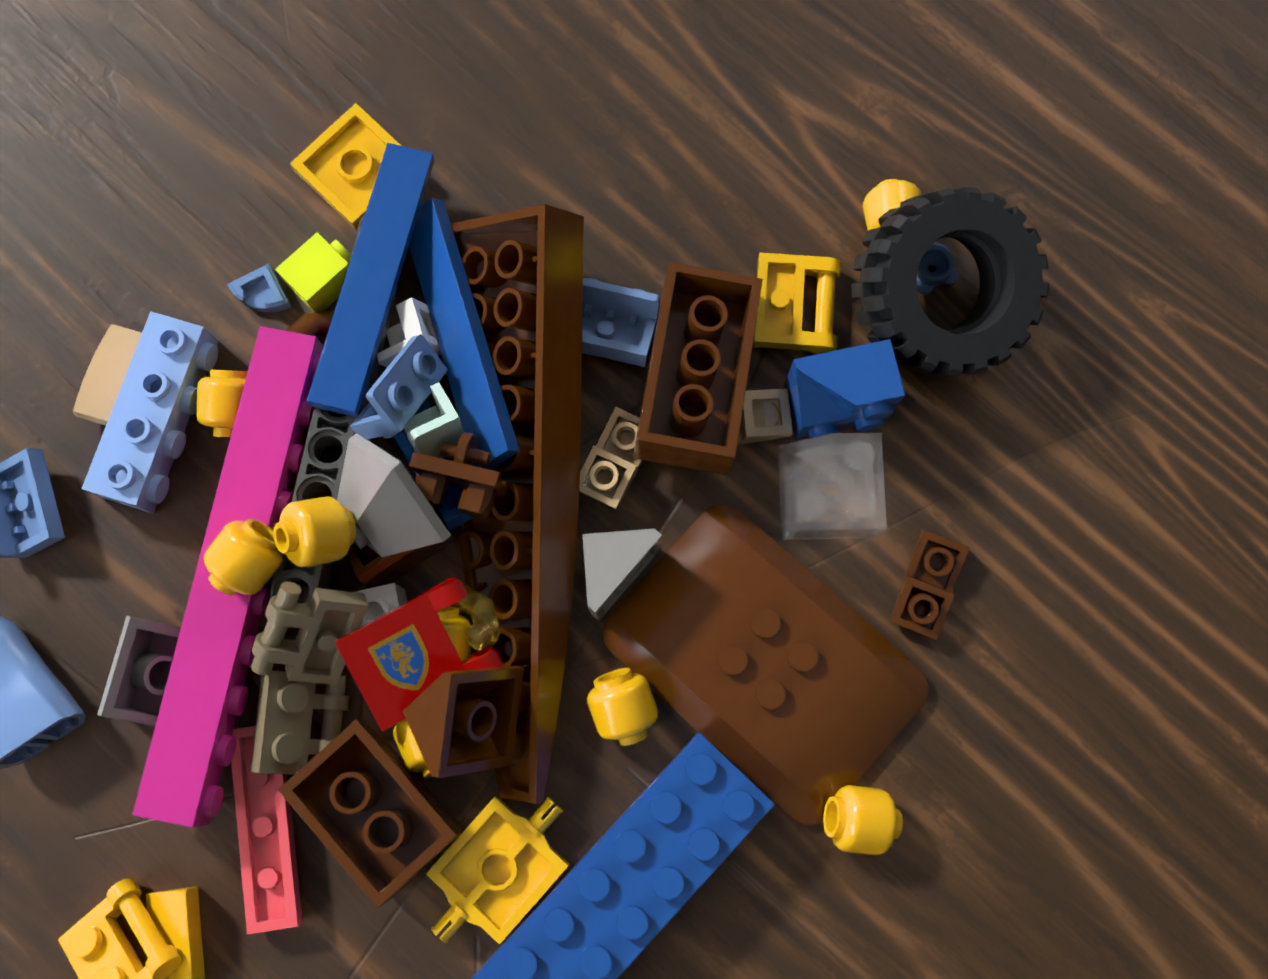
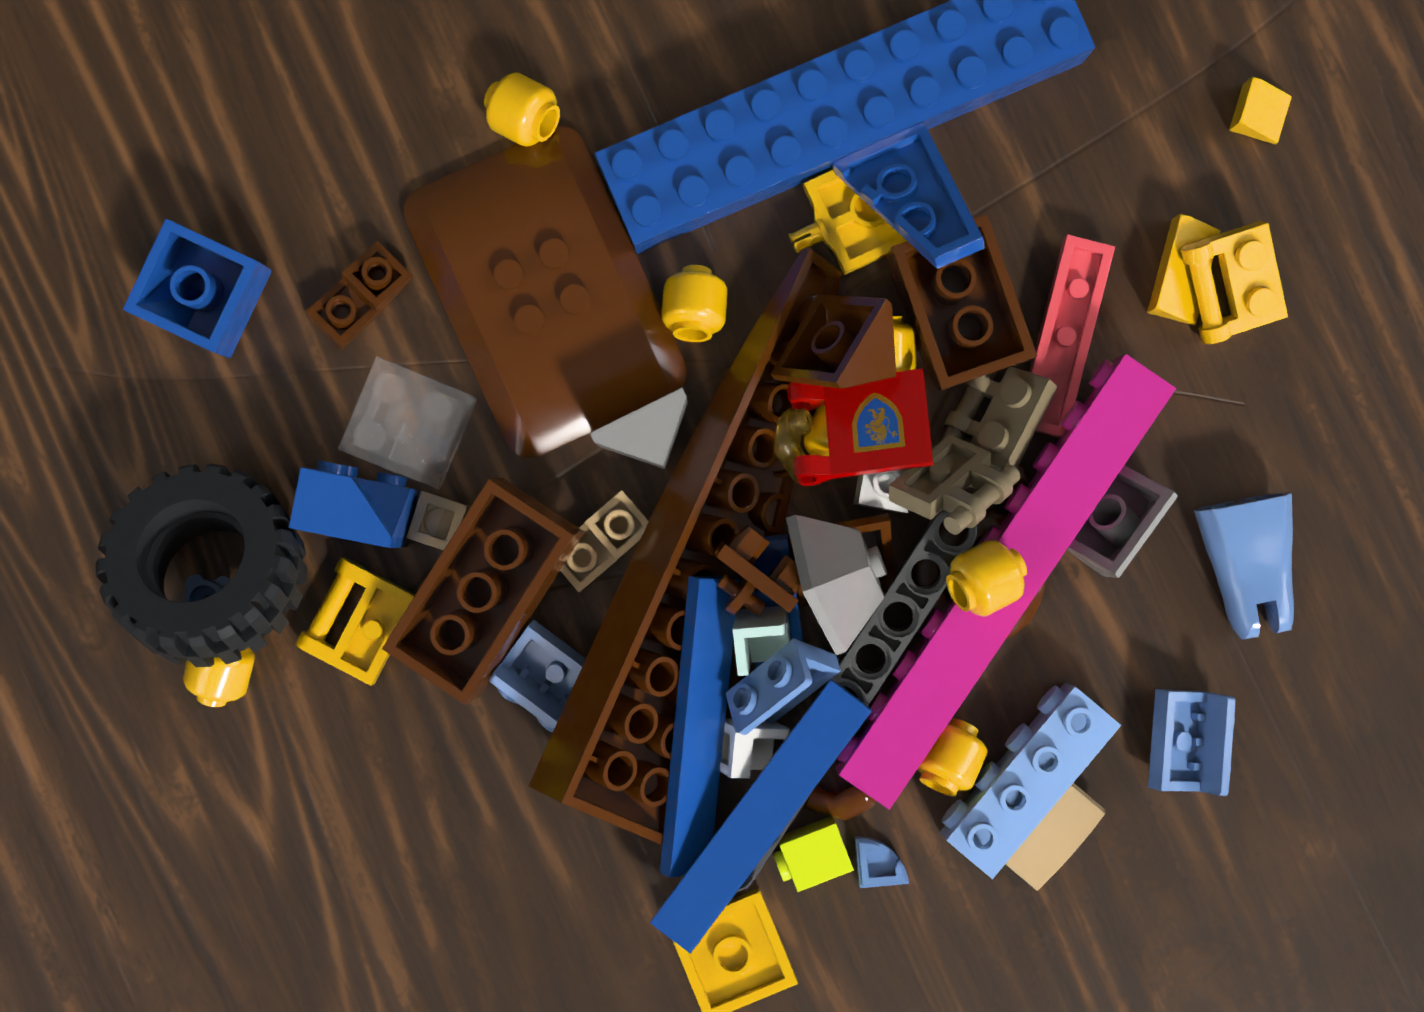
camera: 165 degrees left, 10 degrees up
yellow head [274,497,356,567] -> none
none -> blue slope [123,219,272,359]
none -> blue wing [832,122,985,269]

